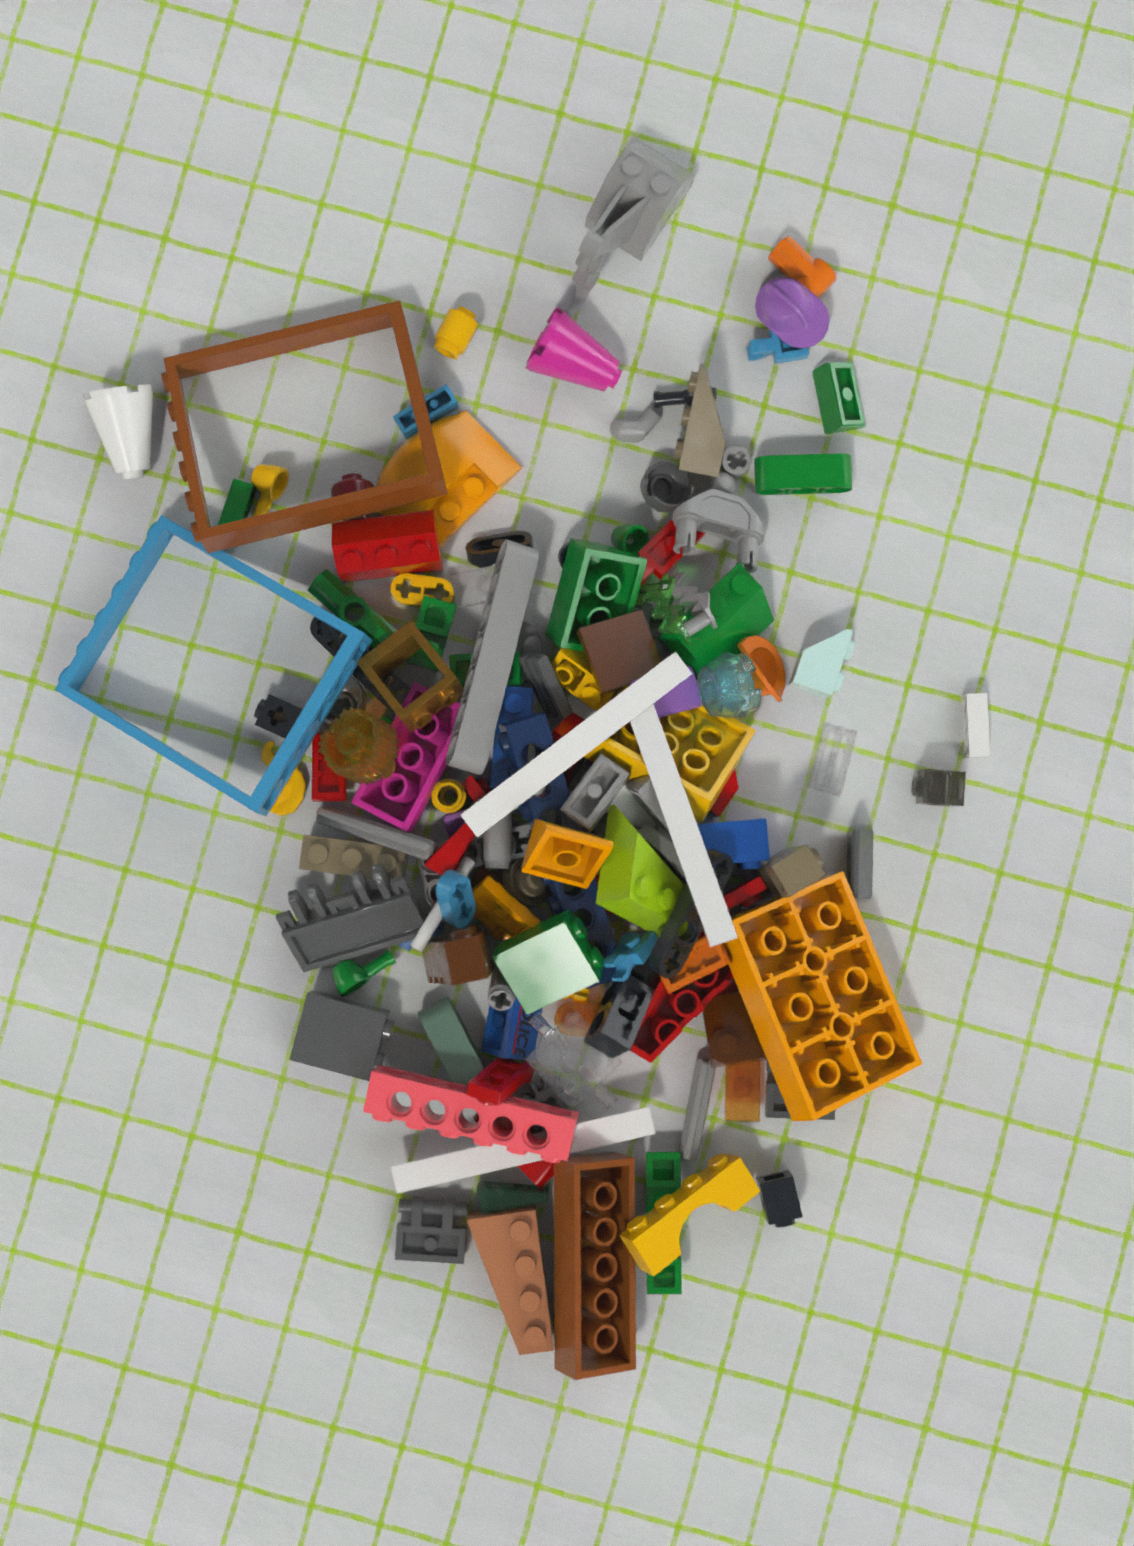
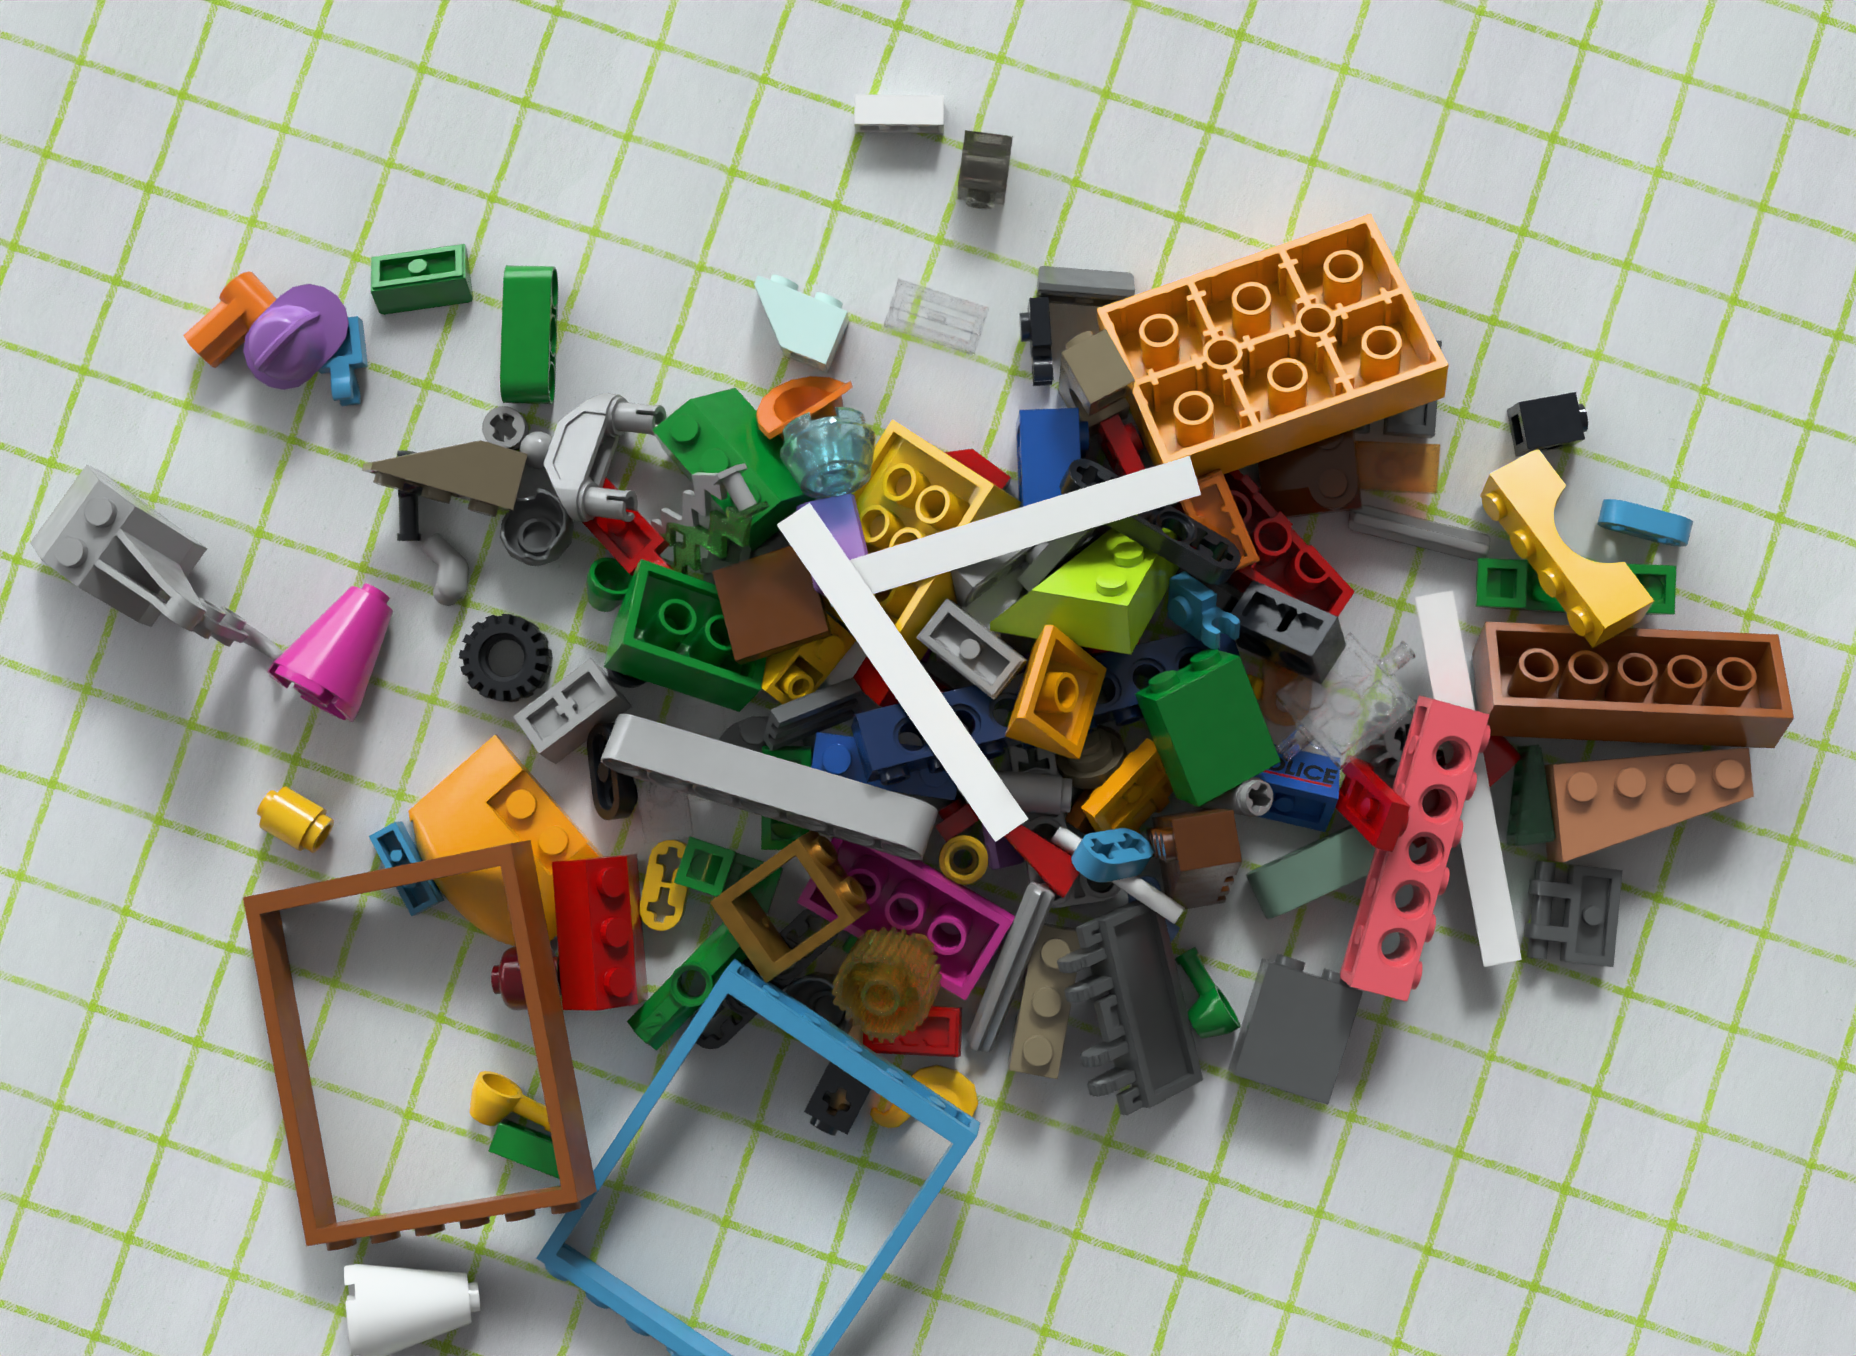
camera: 80 degrees left, 0 degrees up
none -> black tyre [459,614,553,702]
none -> light grey hinge [513,658,632,764]
none -> black plate [1019,297,1054,386]
none -> dark azure beam [1597,499,1693,547]

